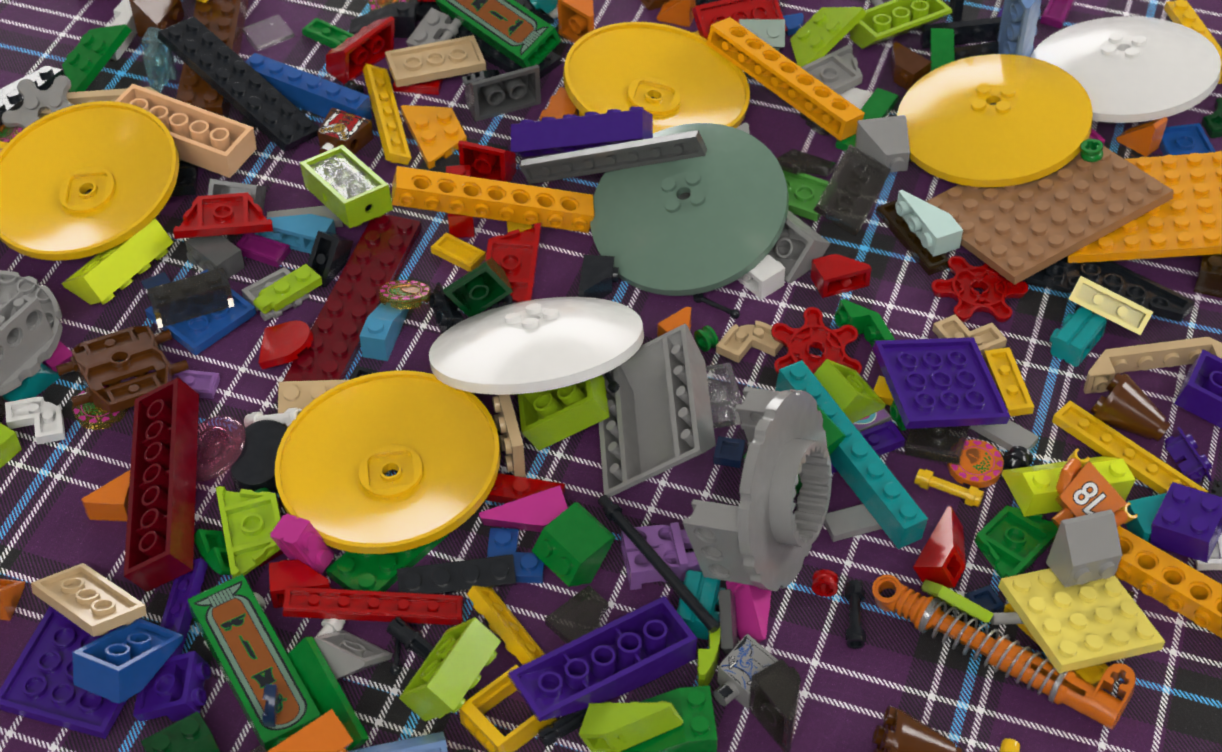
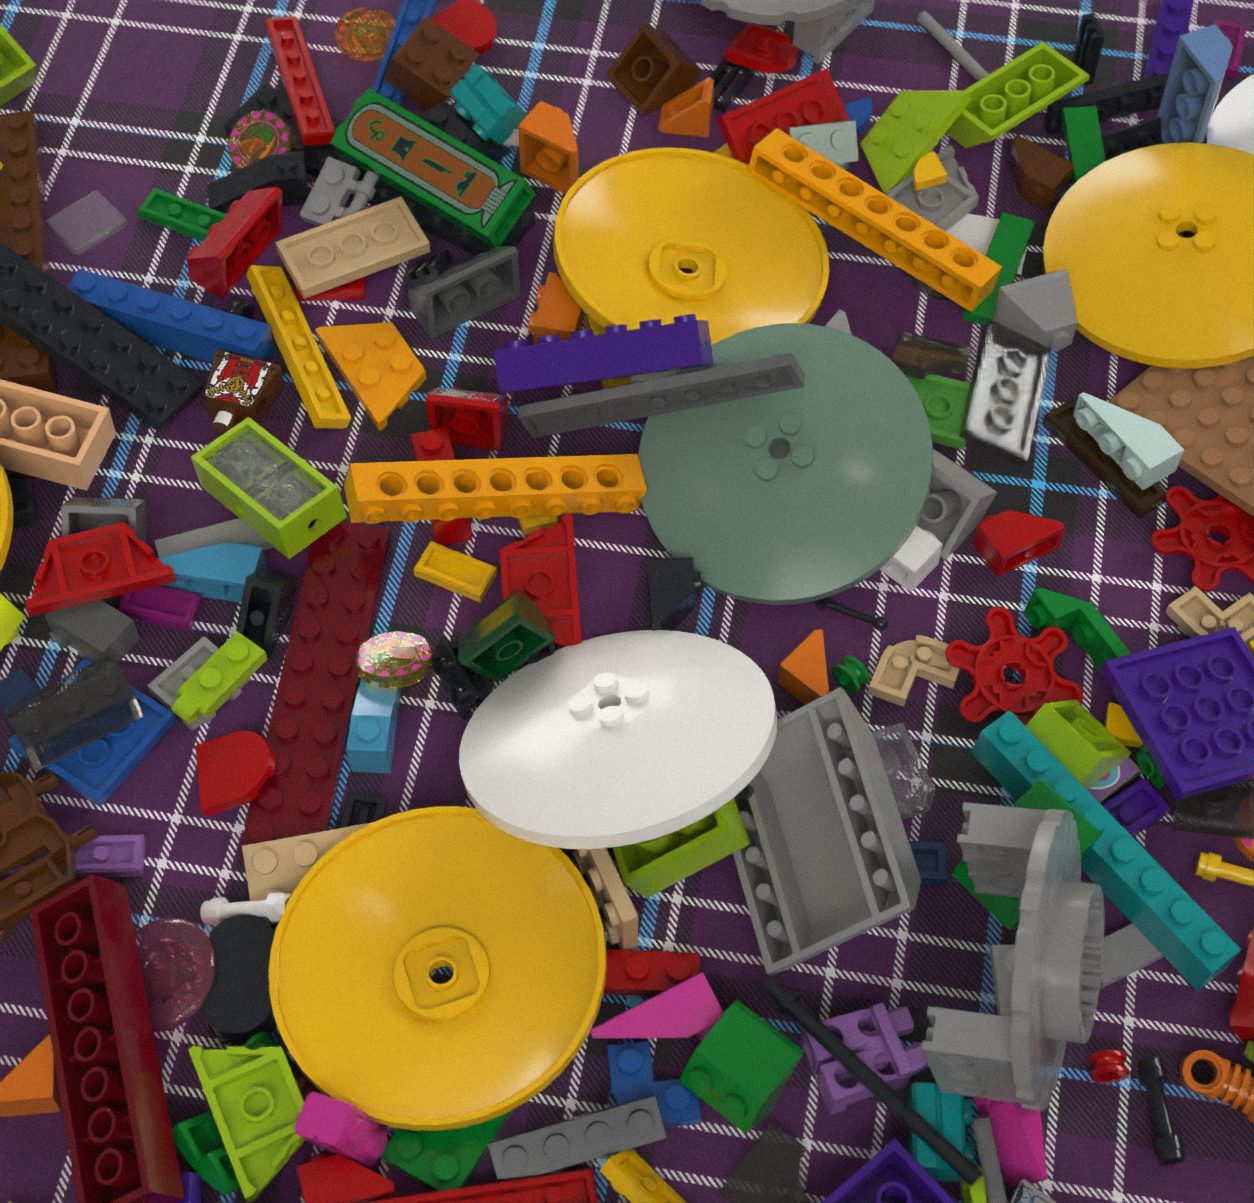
camera: 10 degrees left, 10 degrees up
none -> yellow tile [913,151,948,191]

